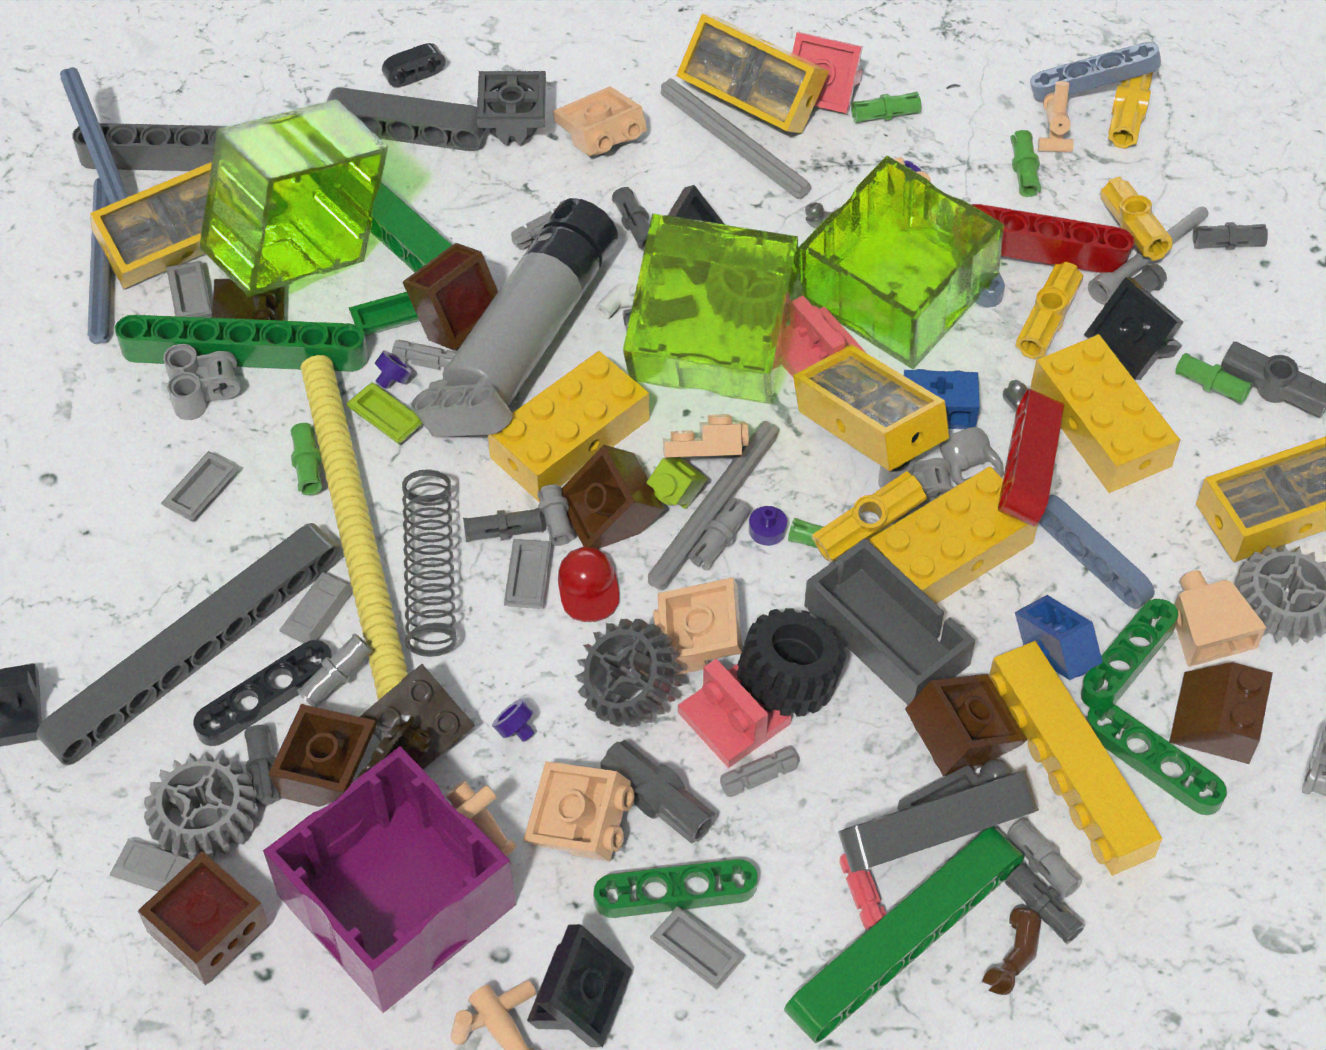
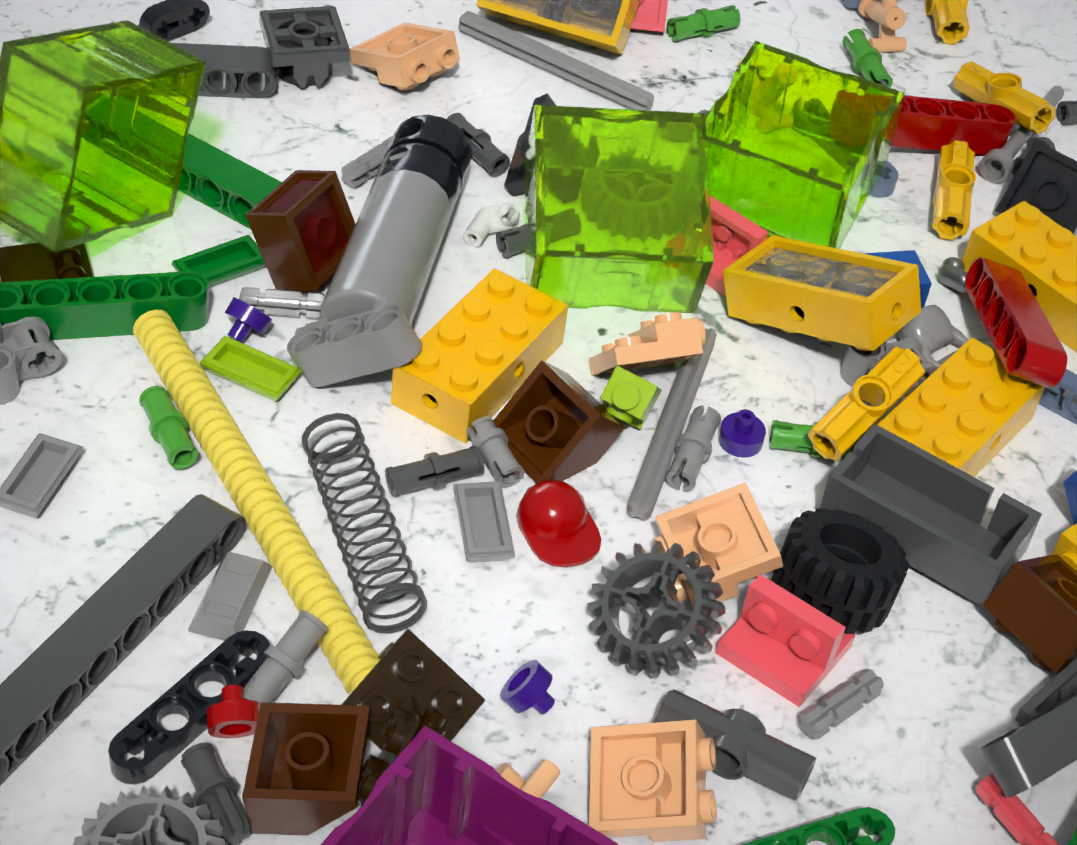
camera: 20 degrees left, 10 degrees down
none -> red tile [206,685,260,739]

